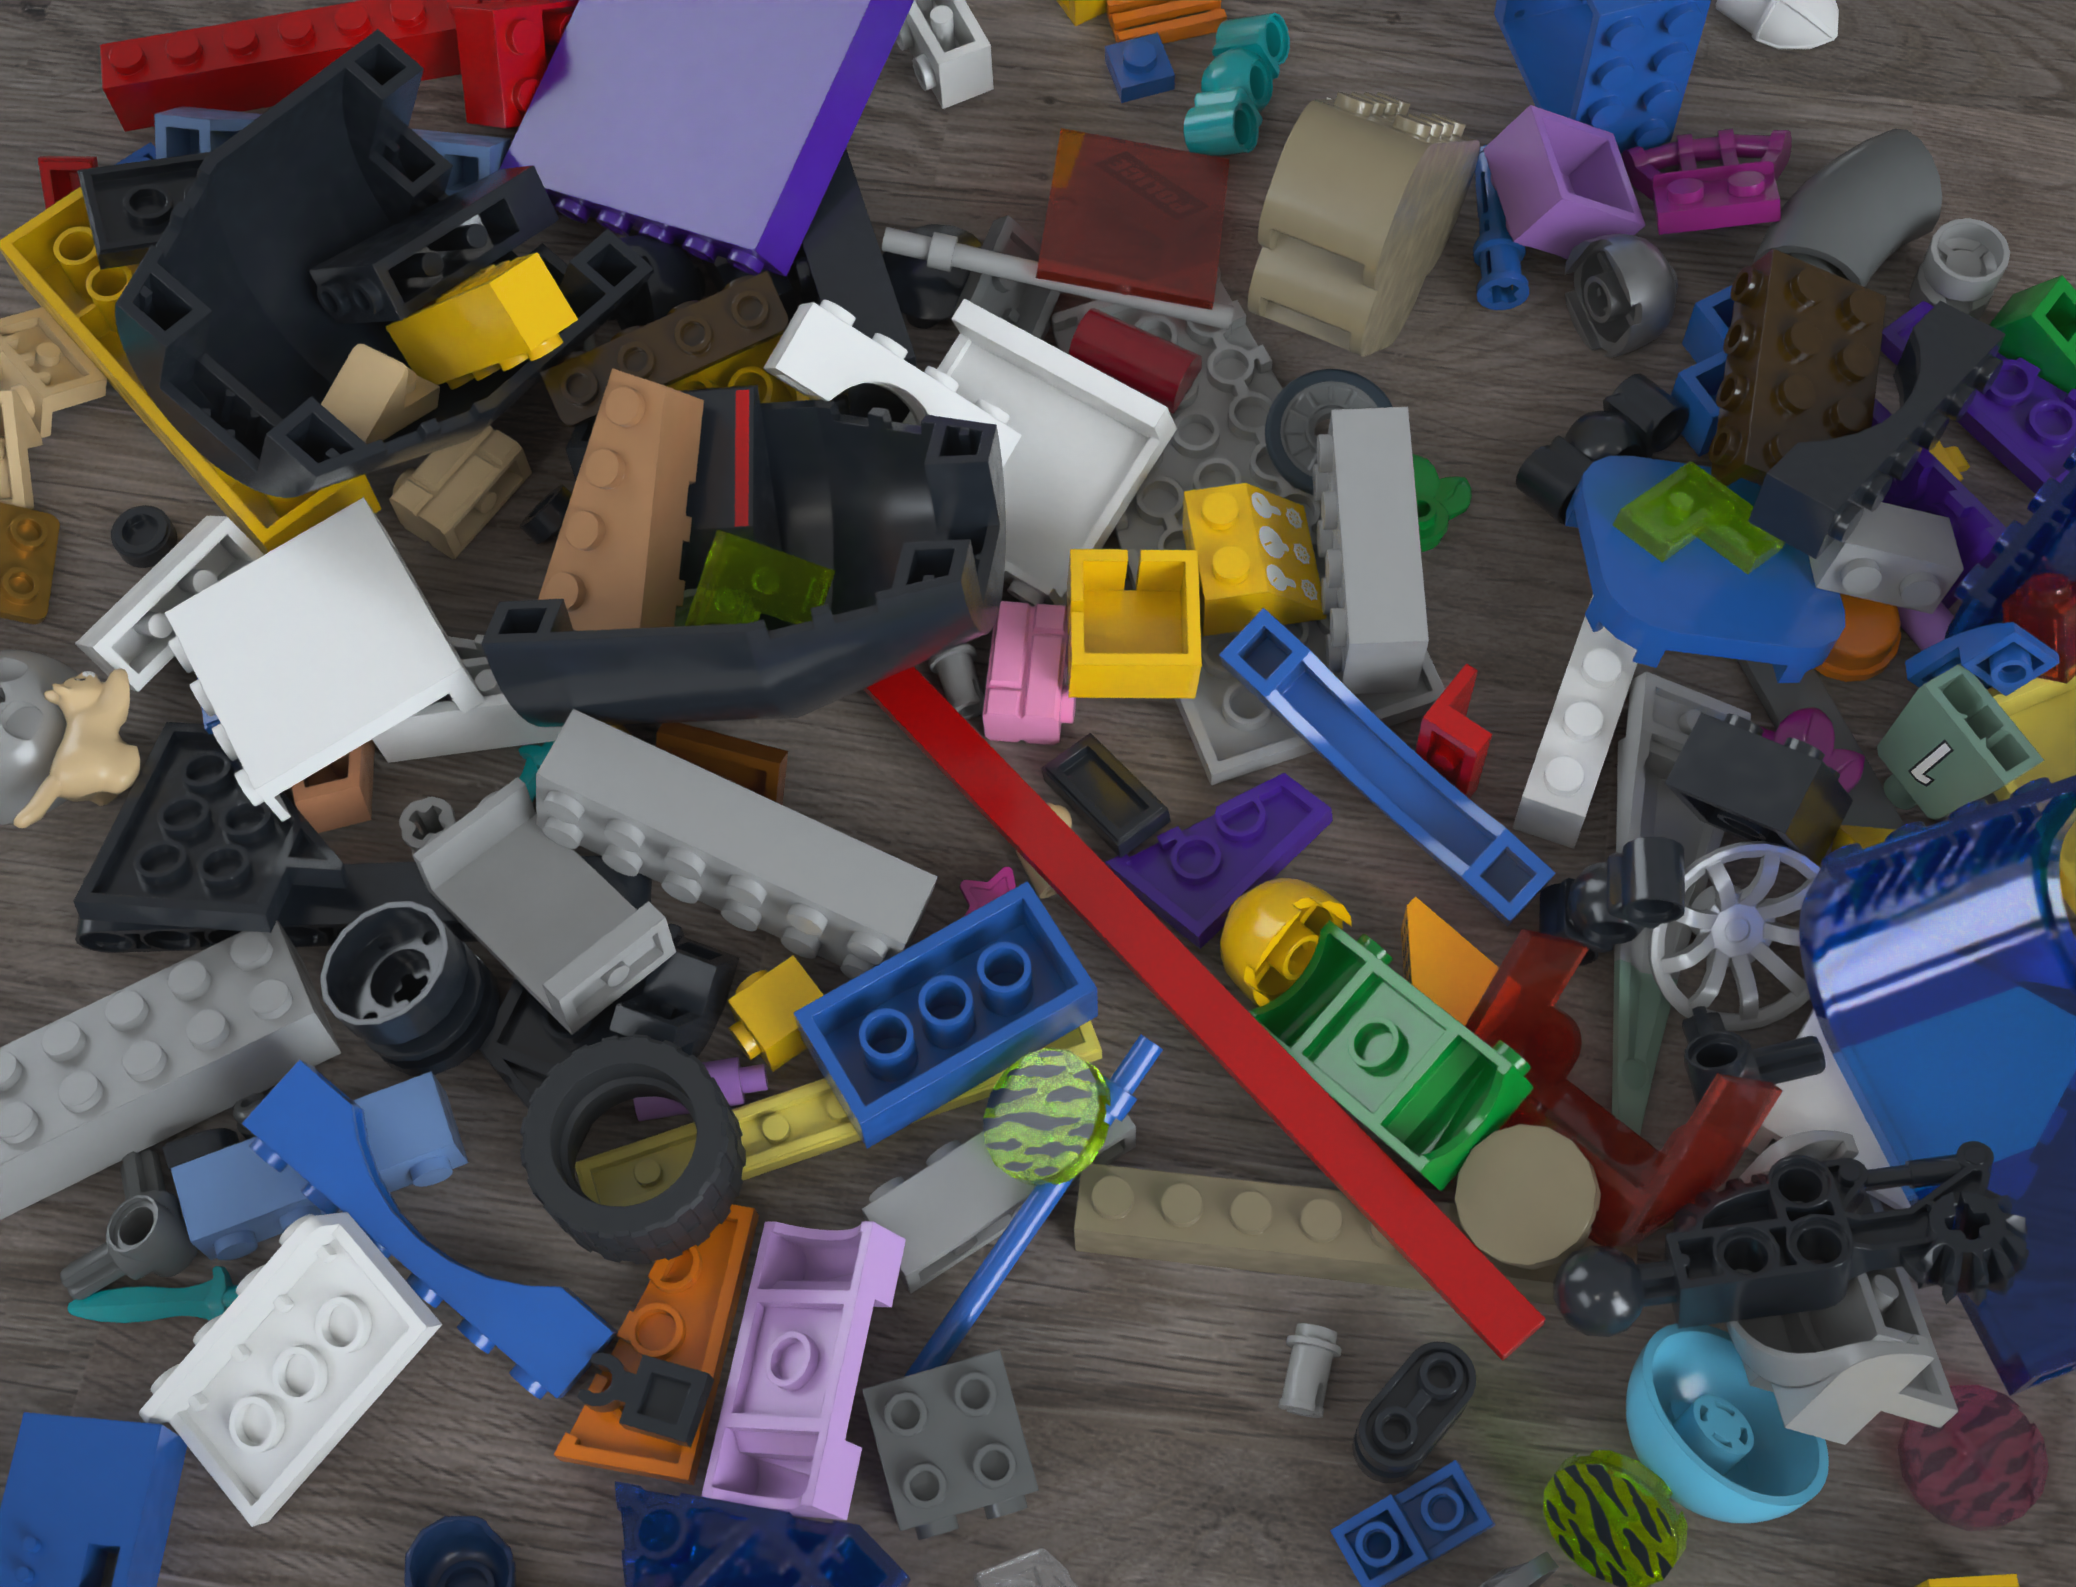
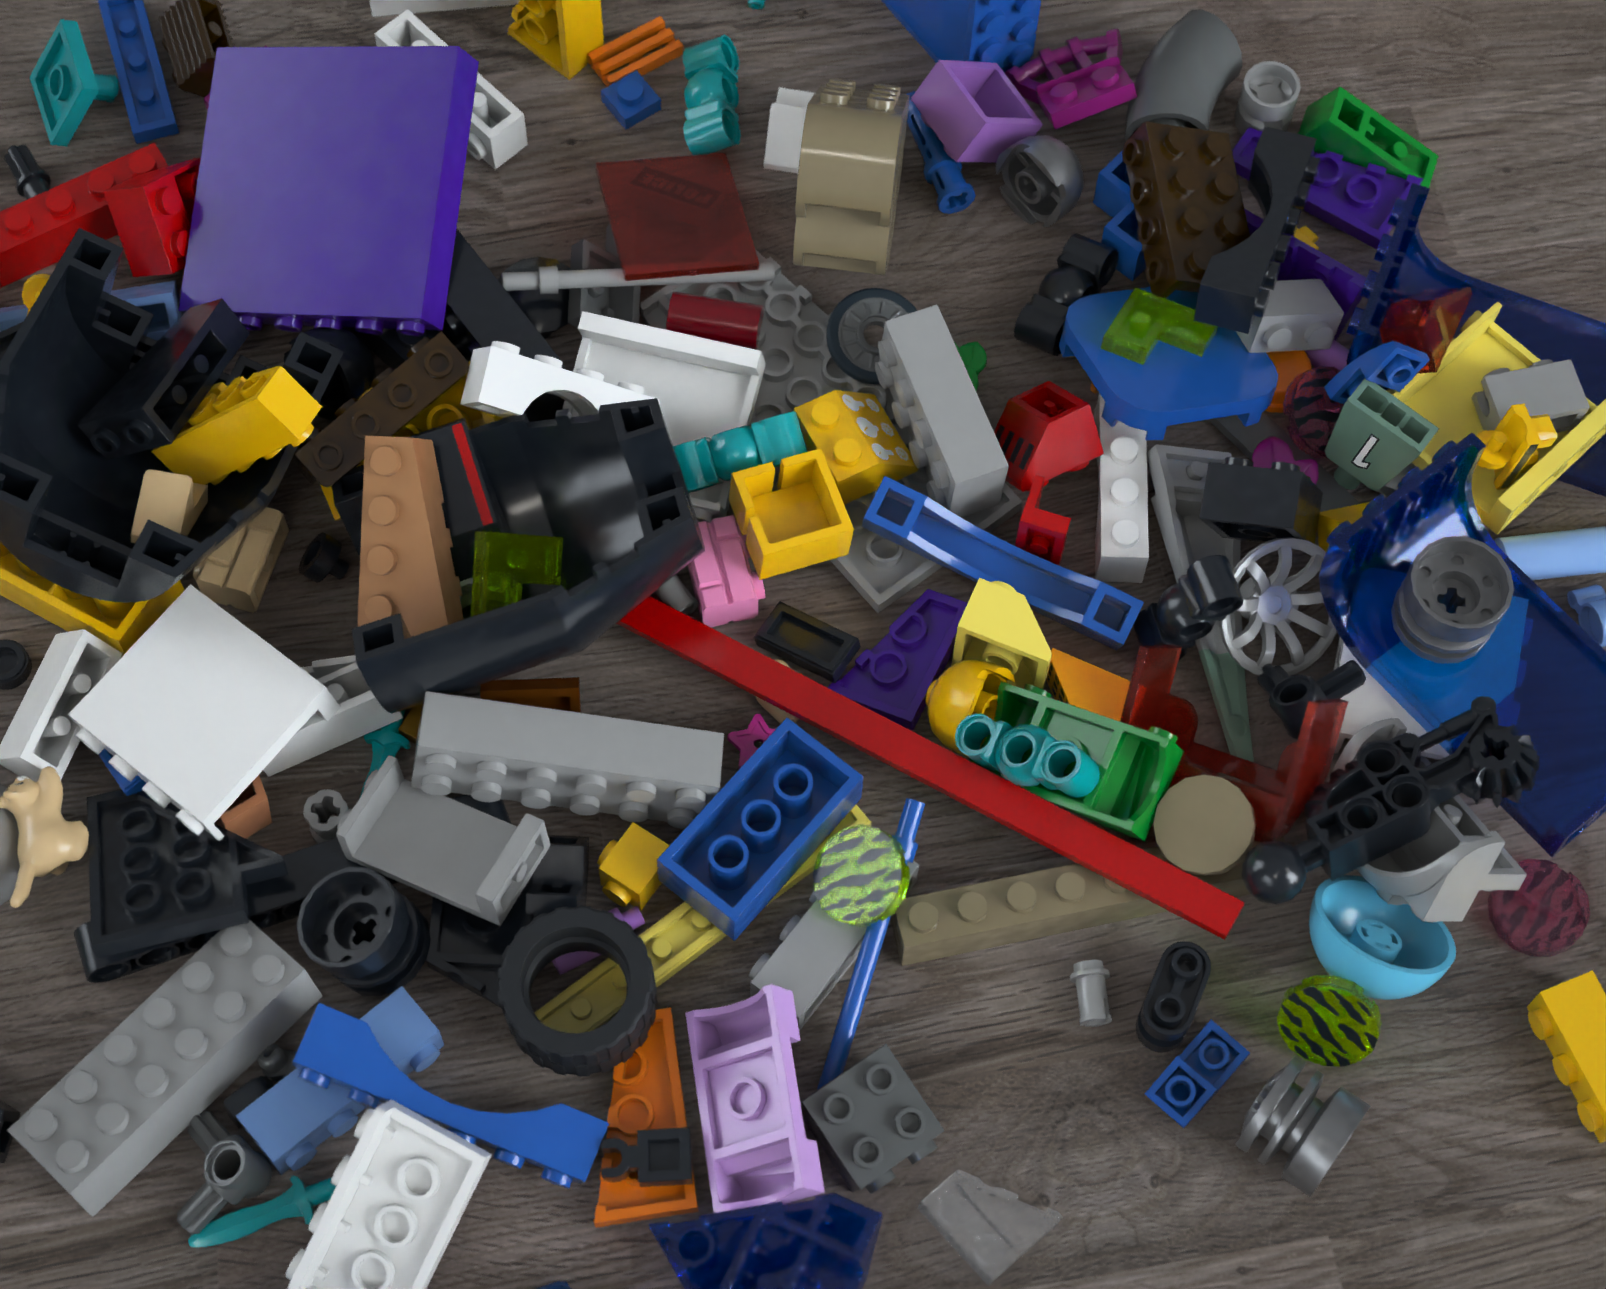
camera: 25 degrees left, 0 degrees up
none -> teal piece [674,411,807,493]
none -> light yellow slope [951,578,1052,690]
none -> teal piece [955,713,1100,798]
none -> red slope [994,381,1104,492]
none -> clear pink tile [1283,366,1344,458]
none -> flat silver wheel [1391,536,1514,664]

